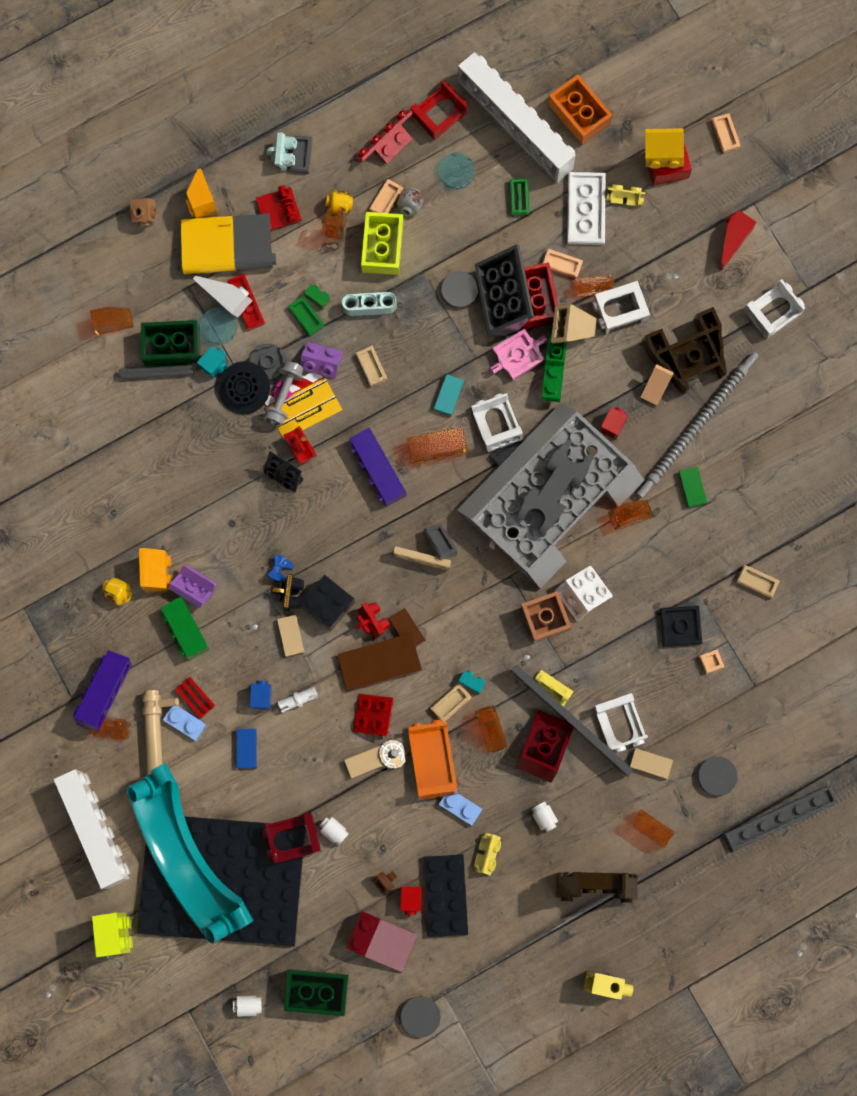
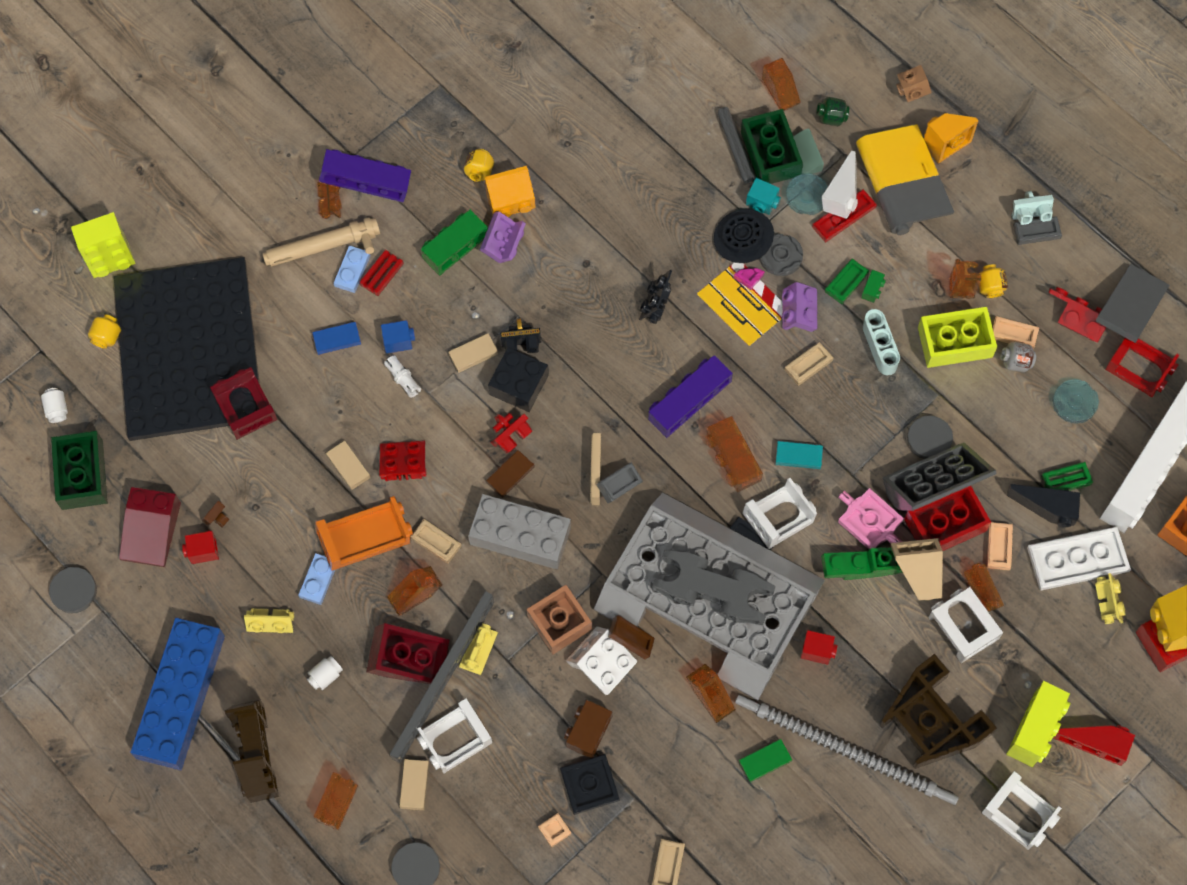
camera: 75 degrees right, 10 degrees down
white brick [54,769,130,889] -> none
teal panel [126,763,254,944] -> none
red hinge [256,185,302,230] -> none
light grey piece [264,361,303,426] -> none
blue piece [267,555,294,582] -> none
red hips [283,426,317,465] -> none
white brick [319,817,349,846] -> none
reddish brown tile [337,633,422,692] -> none
piece [379,740,407,769] -> none
black plate [424,854,468,937] -> none
teal piece [459,670,486,694] -> none
light yellow torso [583,971,633,1000] -> none
light nougat tile [641,365,673,406] -> none
none -> yellow head [88,314,121,349]
none -> blue brick [130,618,225,771]
none -> light grey brick [468,494,571,570]
none -> reddish brown brick [564,700,612,758]
none -> reddish brown tile [608,615,655,660]
none -> sand green slope [793,128,824,177]
none -> dark green head [816,97,849,127]
none -> neon yellow brick [1006,681,1071,767]
none -> black slope [1007,484,1080,527]
none -> dark grey tile [1096,264,1170,343]

